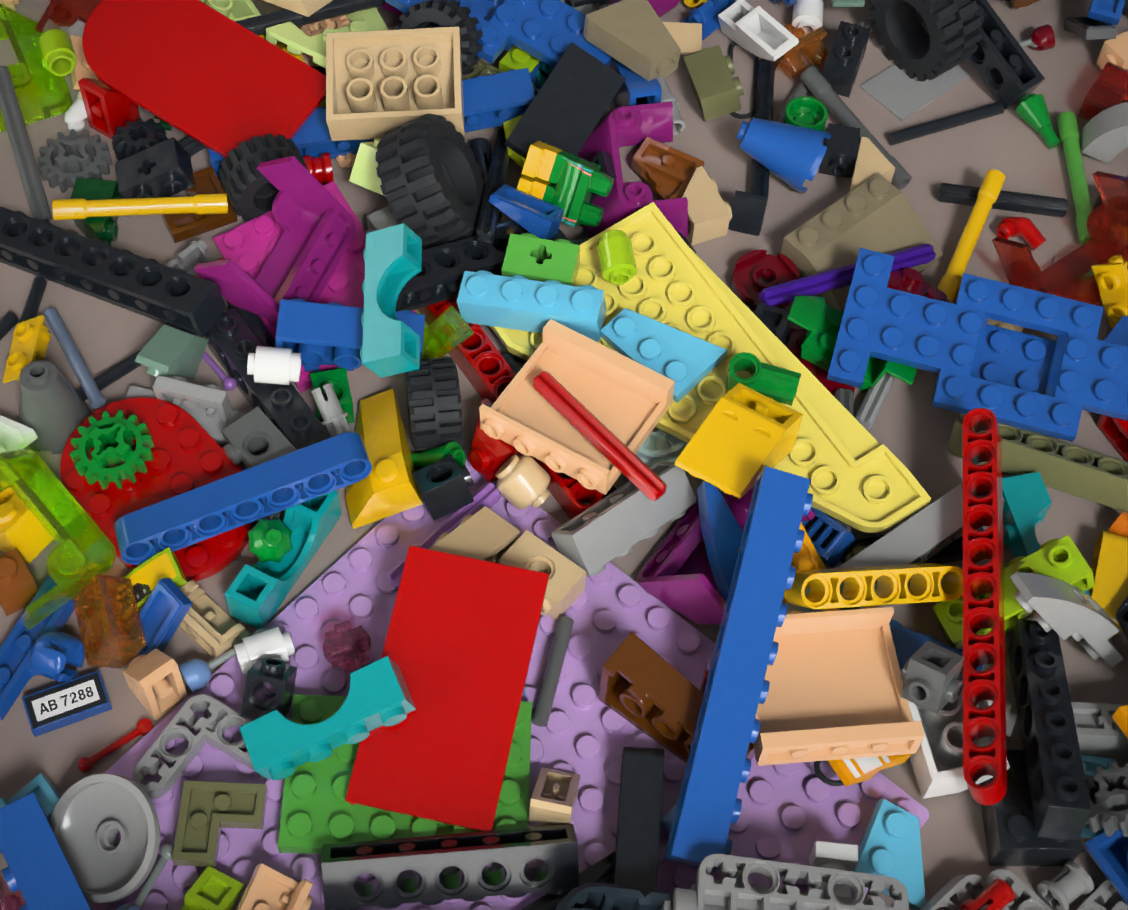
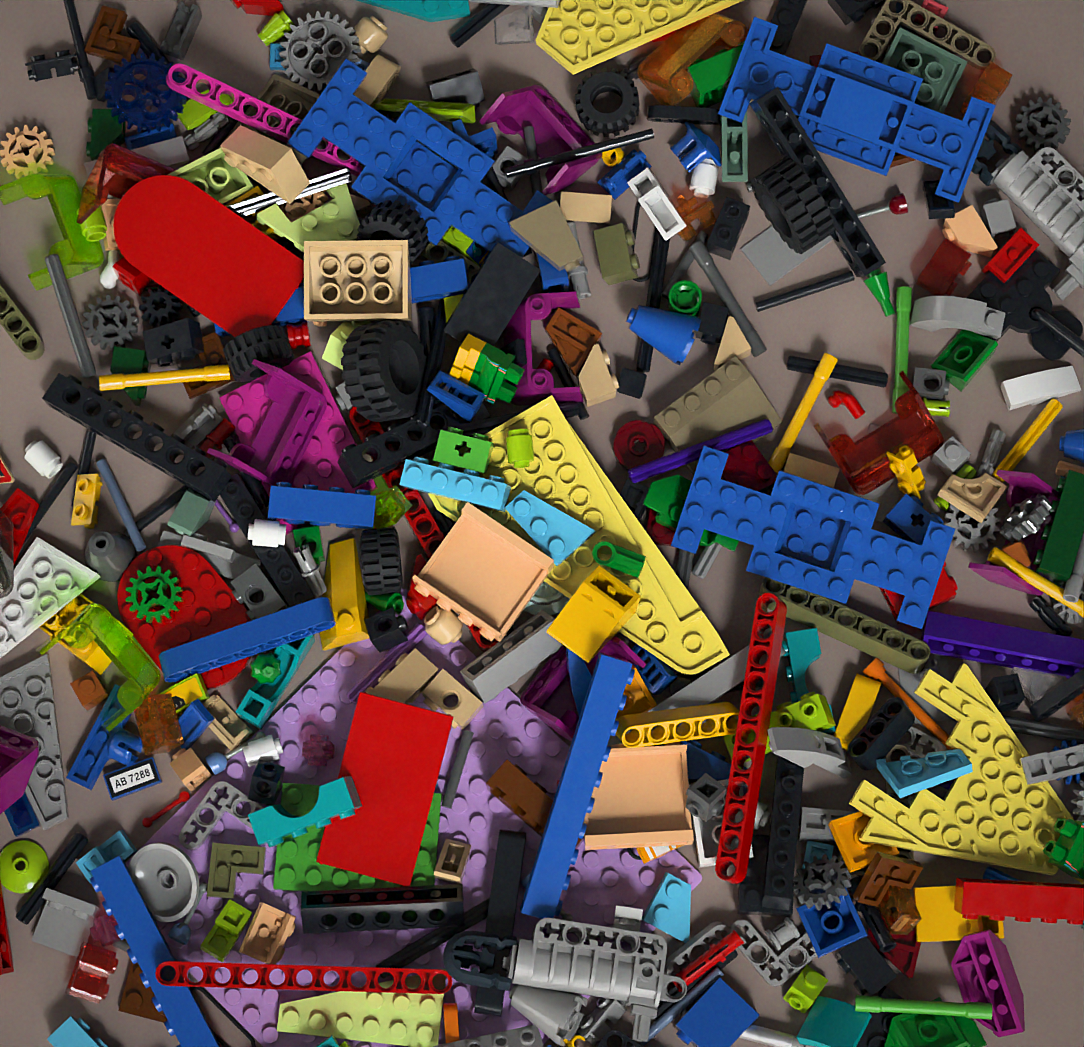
camera: 10 degrees right, 20 degrees up
teal arch [360,223,422,378] -> none
red axle [533,371,667,501] -> none

